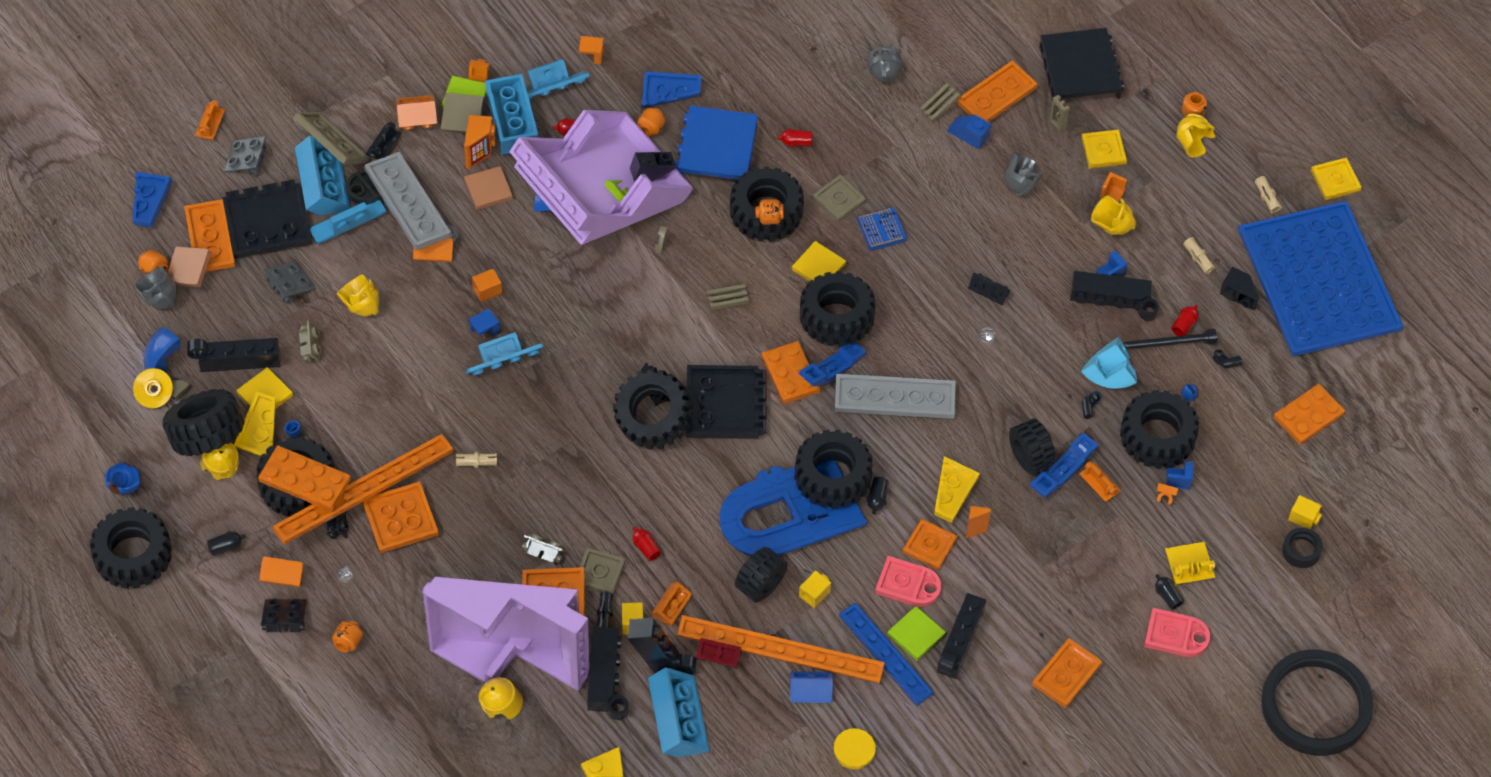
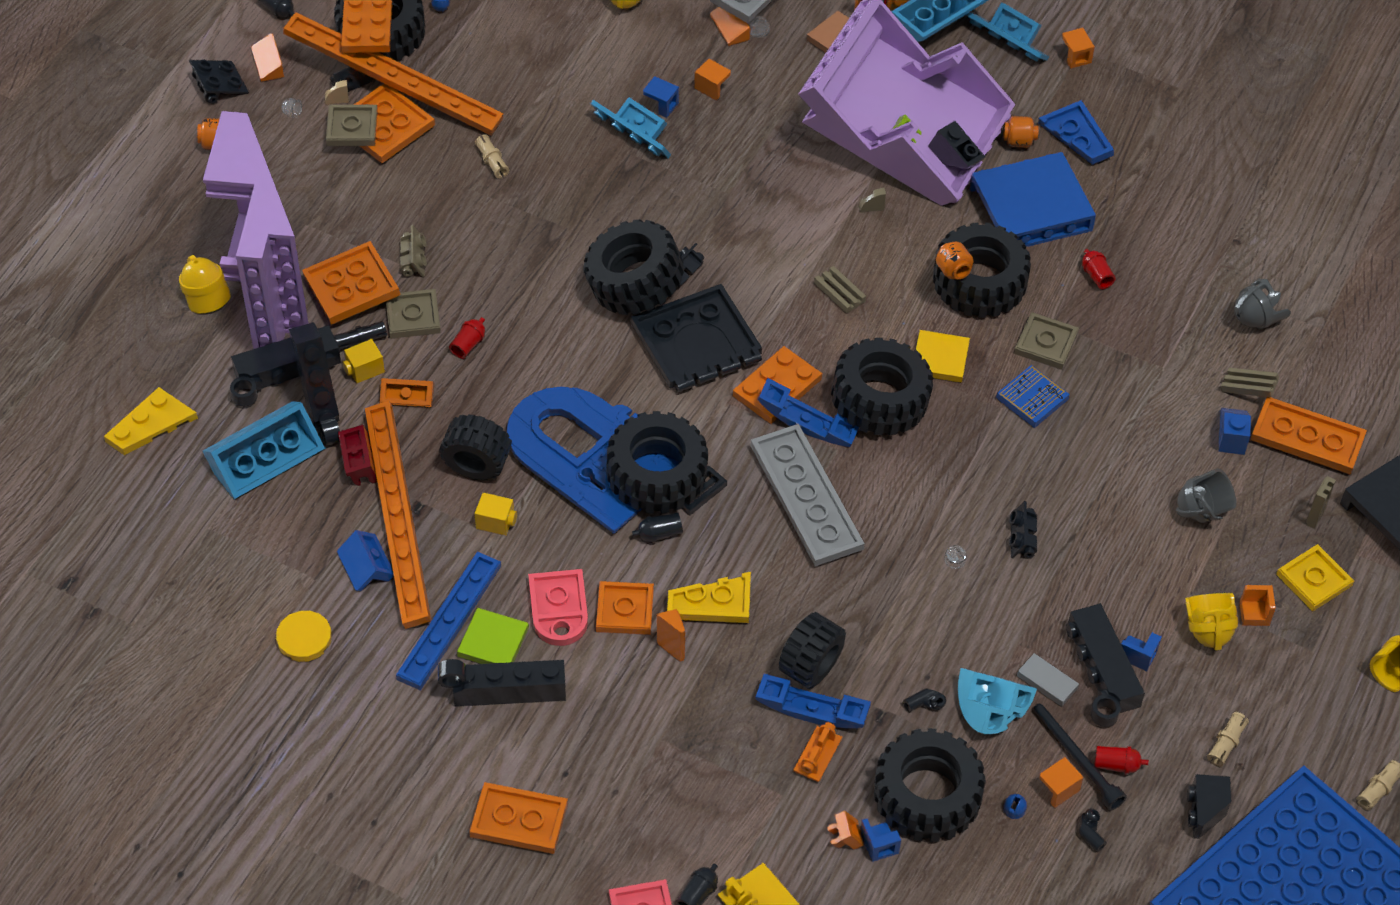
camera: 65 degrees right, 5 degrees down
none -> tan tile [325,80,349,105]
none -> dark tan tile [326,105,378,146]
none -> light grey tile [1017,653,1079,707]
none -> orange panel [1039,757,1084,808]

